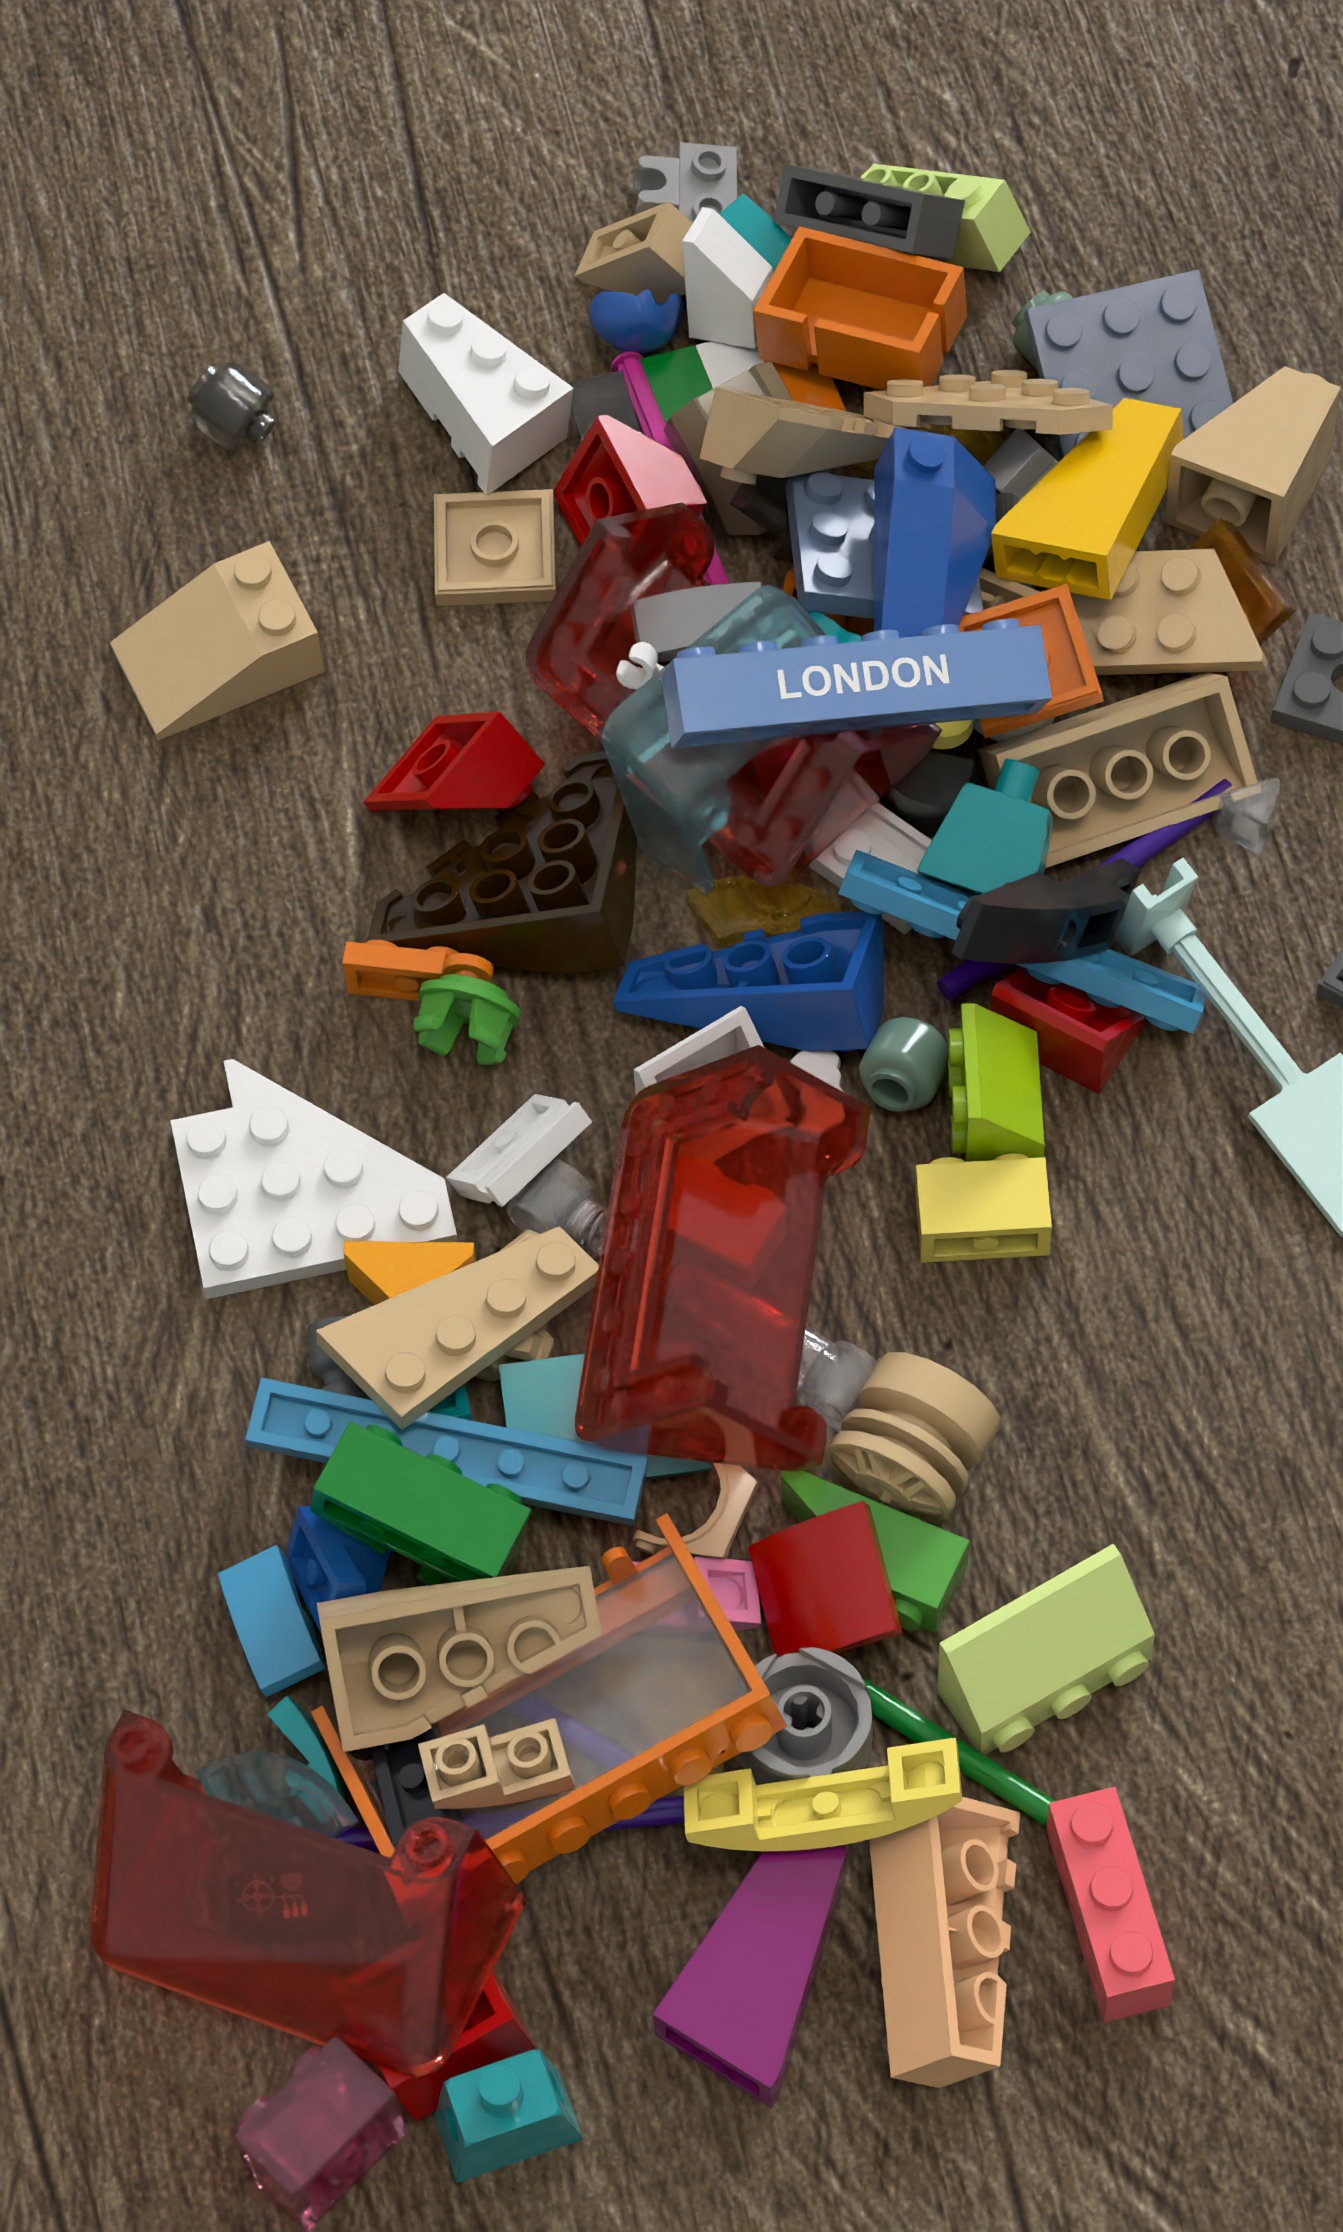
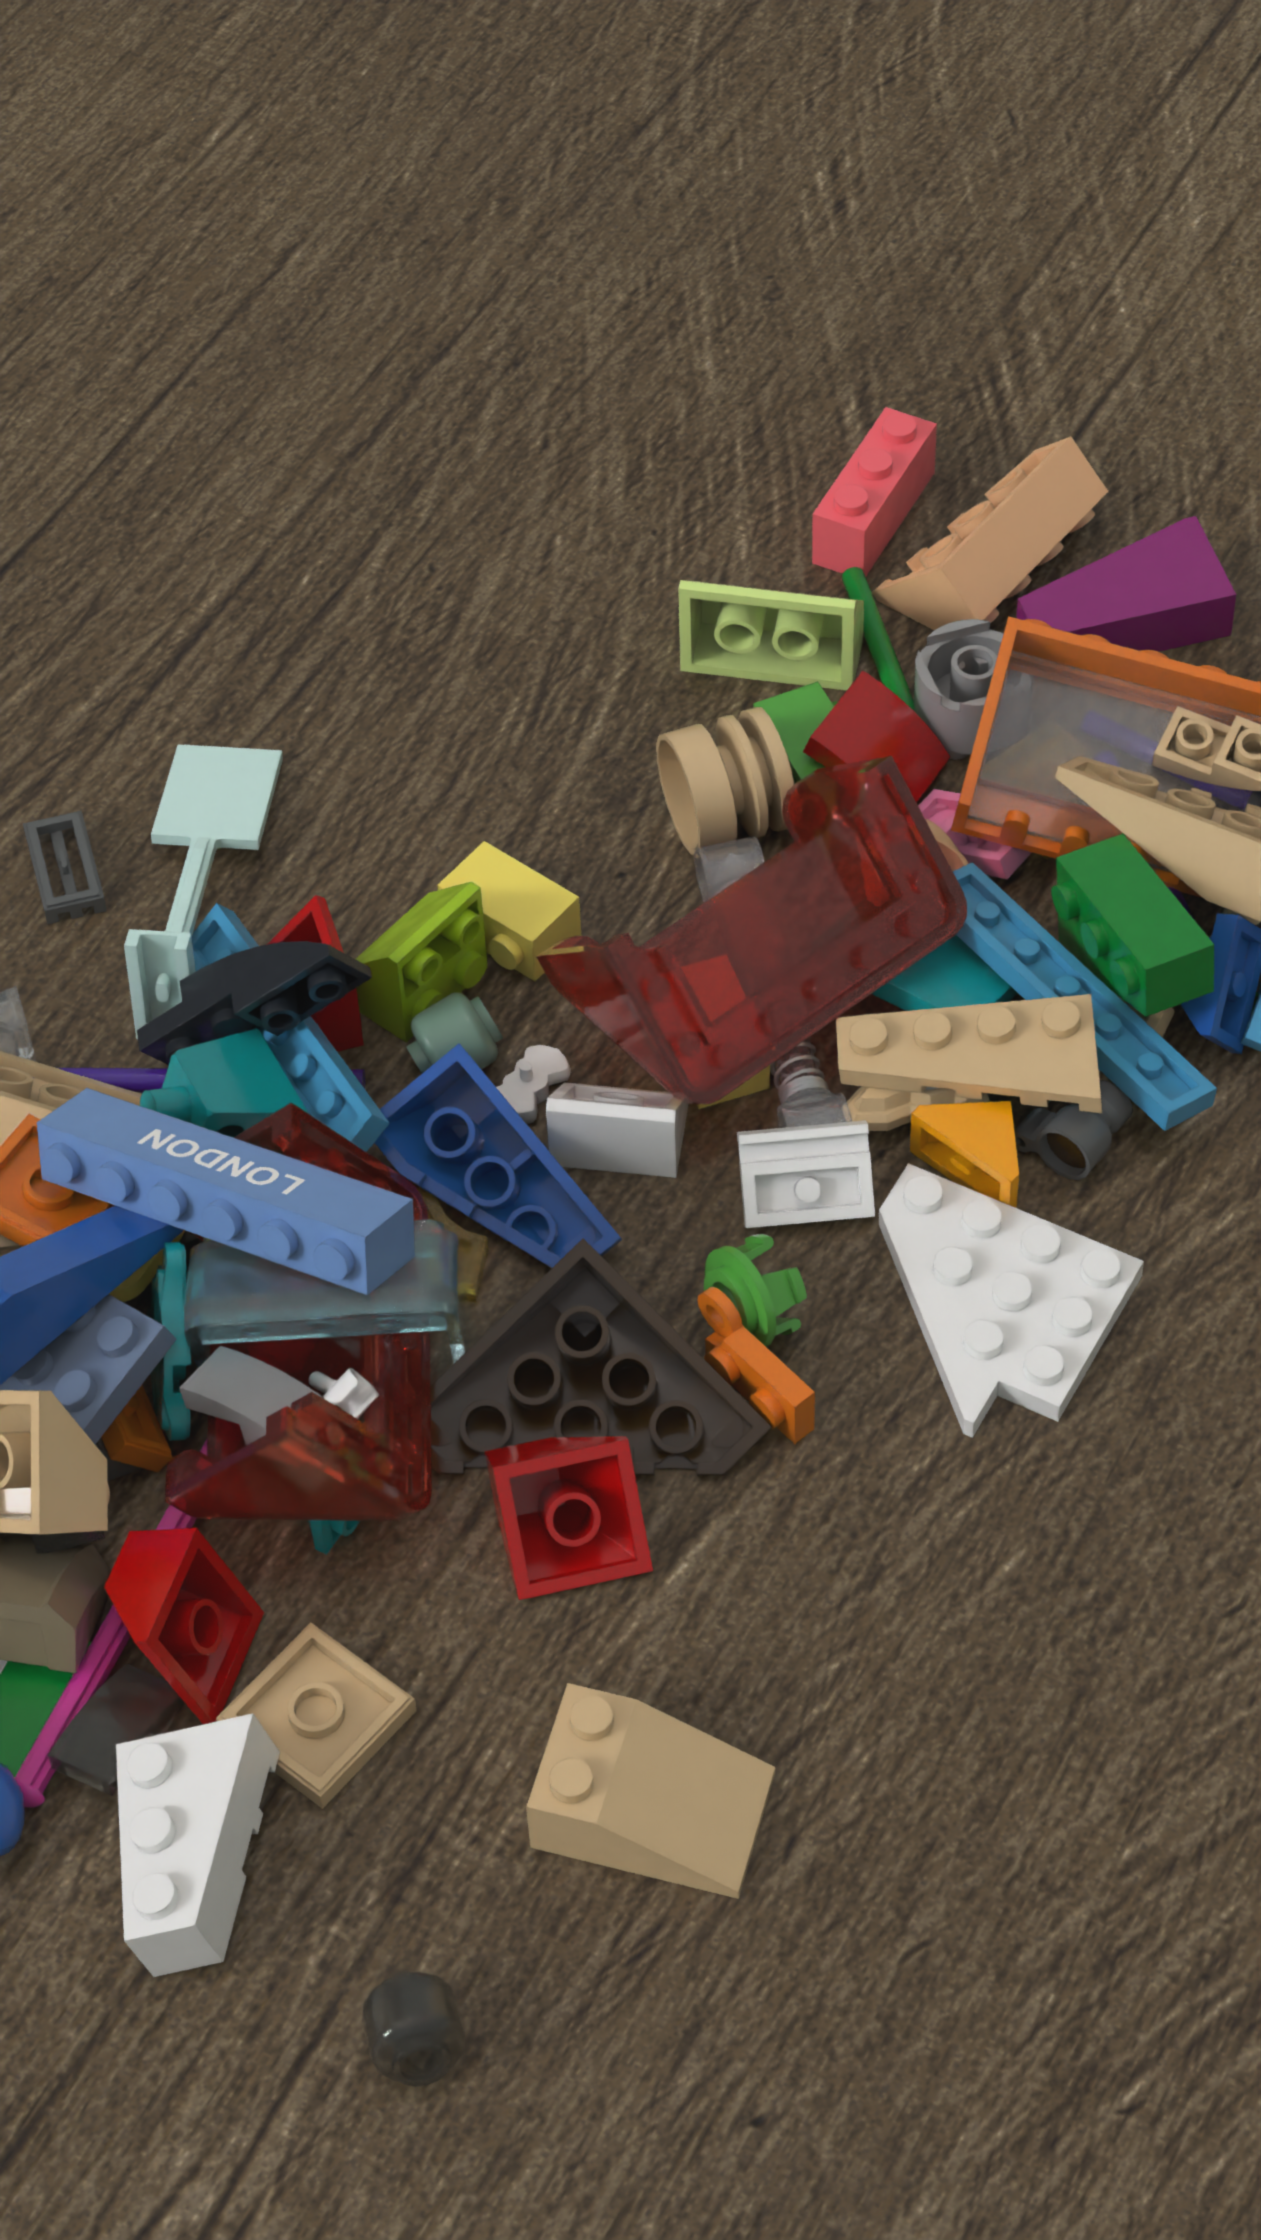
camera: 140 degrees left, 10 degrees down
light yellow slope [683,1738,962,1851] -> none

